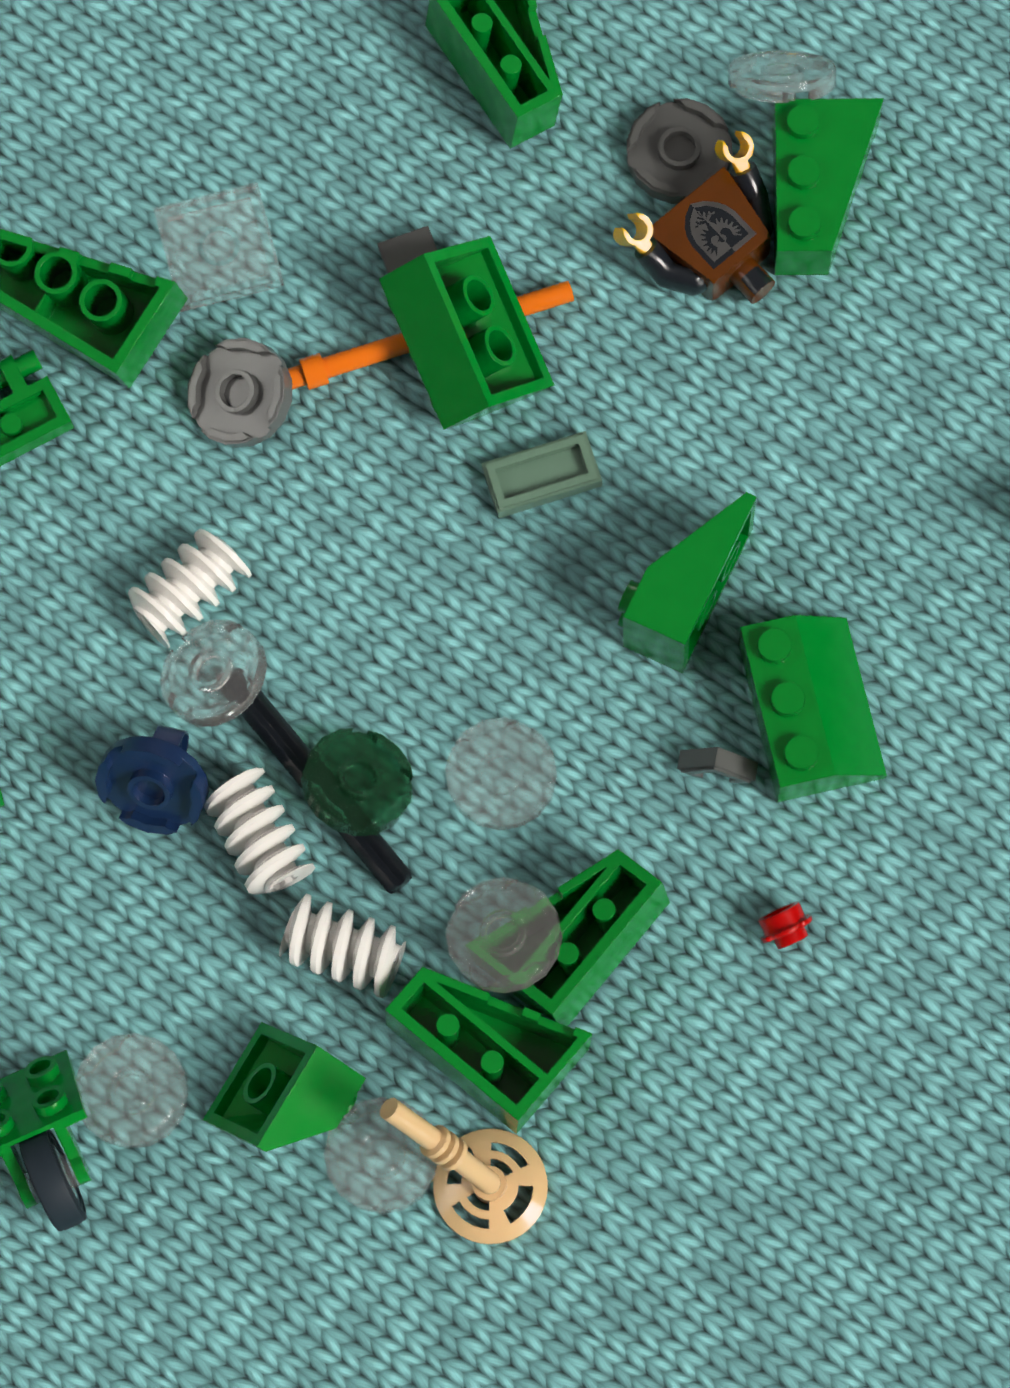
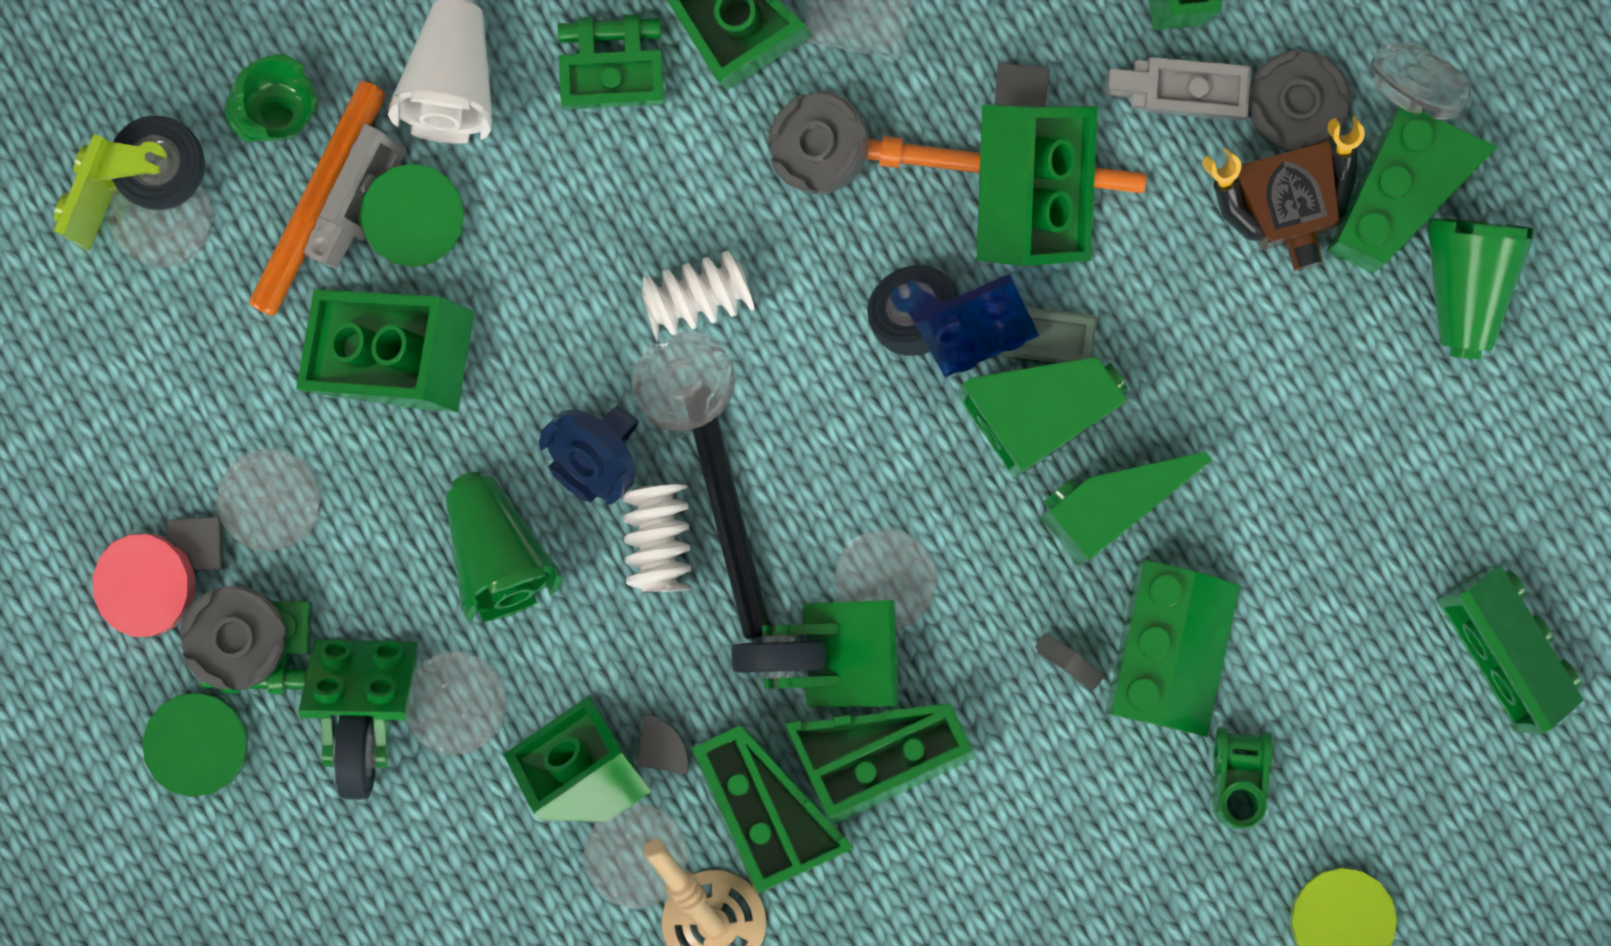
camera: 20 degrees right, 10 degrees up
white piece [279,893,406,998] -> none
clear green tile [301,728,413,836] -> none
clear tile [446,877,563,994] -> none
red plate [758,901,813,949] -> none
none -> green cone [445,472,563,622]
none -> dark grey tile [636,714,689,774]
none -> green plate [731,600,898,707]
none -> clear blue plate [867,265,1039,378]
none -> green slope [957,357,1128,480]
none -> light grey hinge [1105,57,1251,121]
none -> green piece [1212,727,1273,829]
none -> green cone [1427,218,1534,359]

